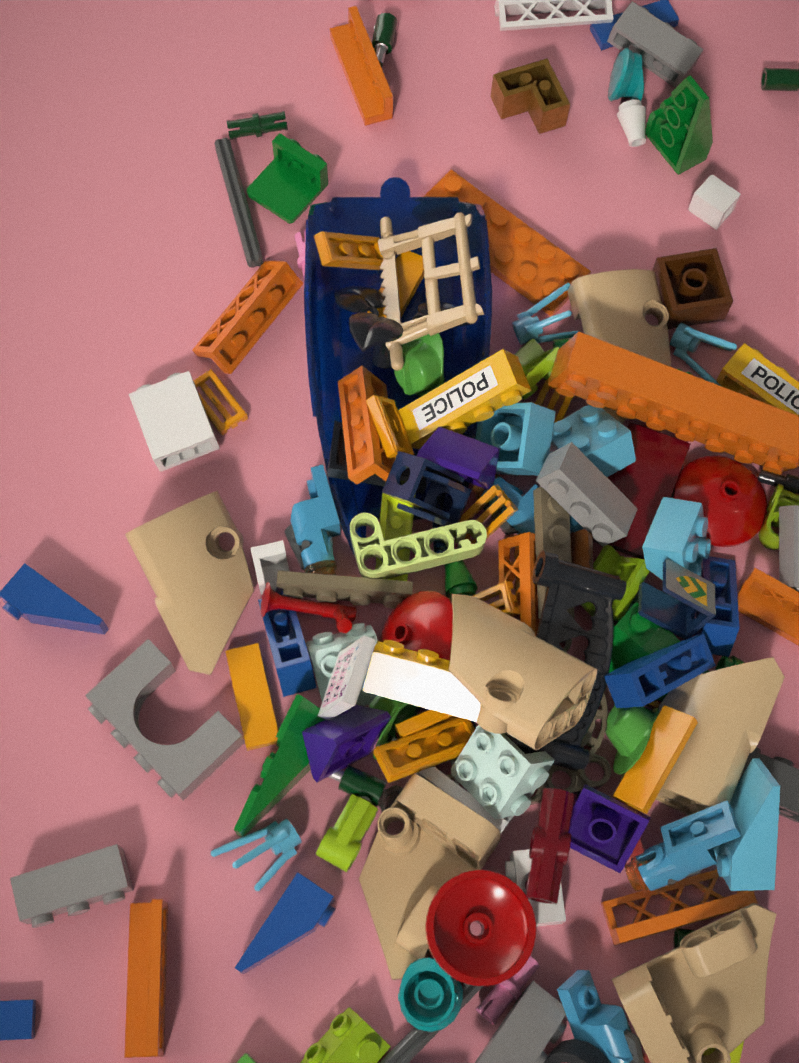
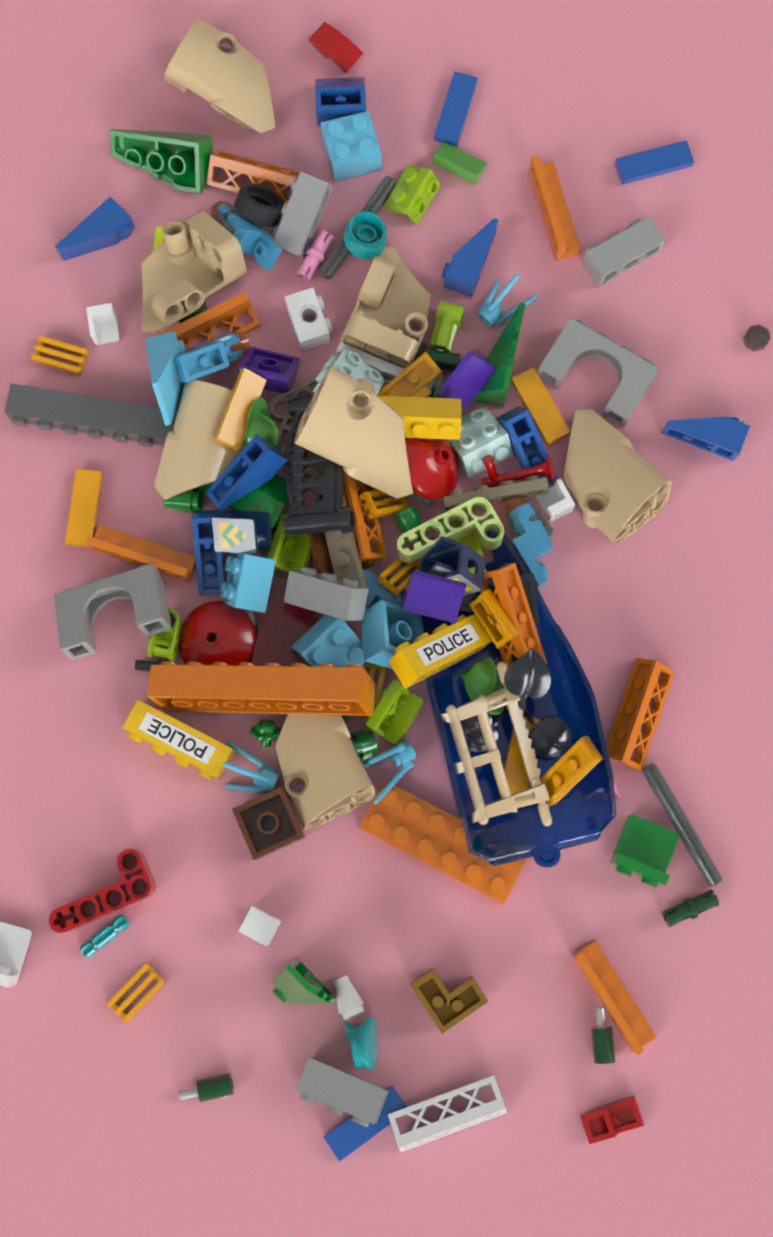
camera: 170 degrees right, 10 degrees up
white brick [129,371,220,472] -> none
light orange tile [193,369,248,436] -> none
white tile [318,635,376,720] -> none
red dish [425,870,536,986] -> none
dark red piece [525,788,574,905] -> none

